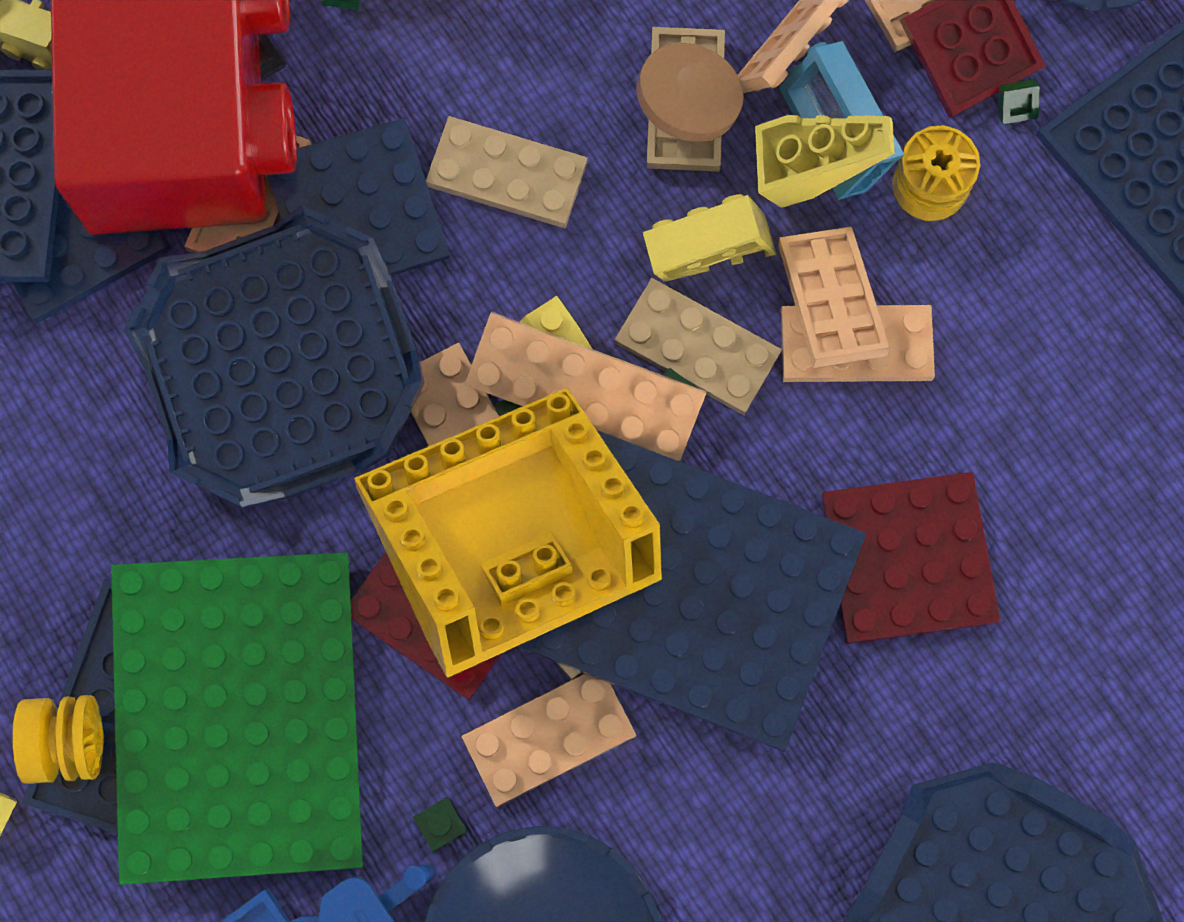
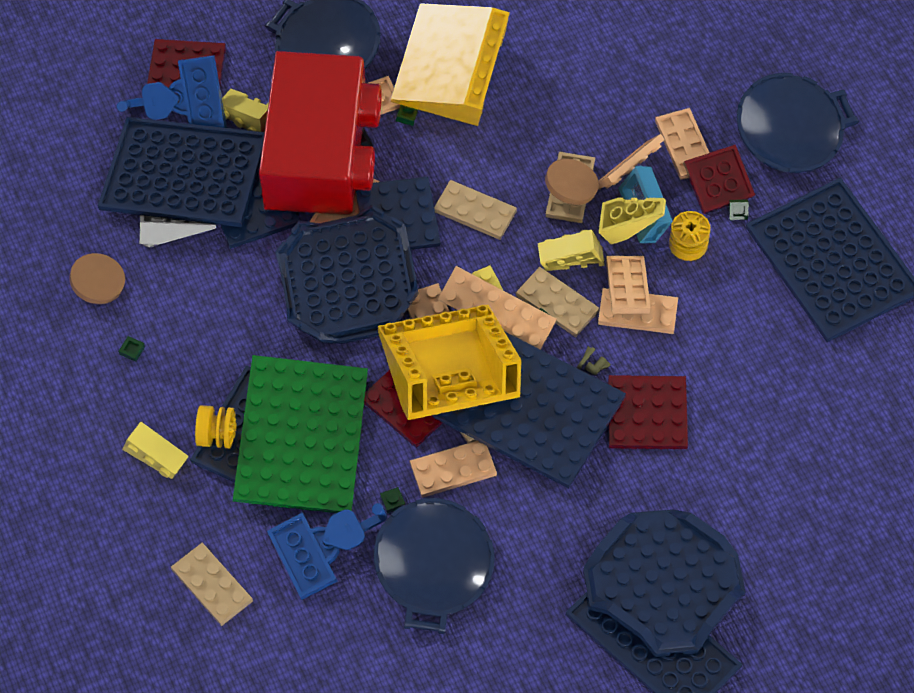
camera: 10 degrees right, 15 degrees down
none -> olive piece [576,346,611,375]

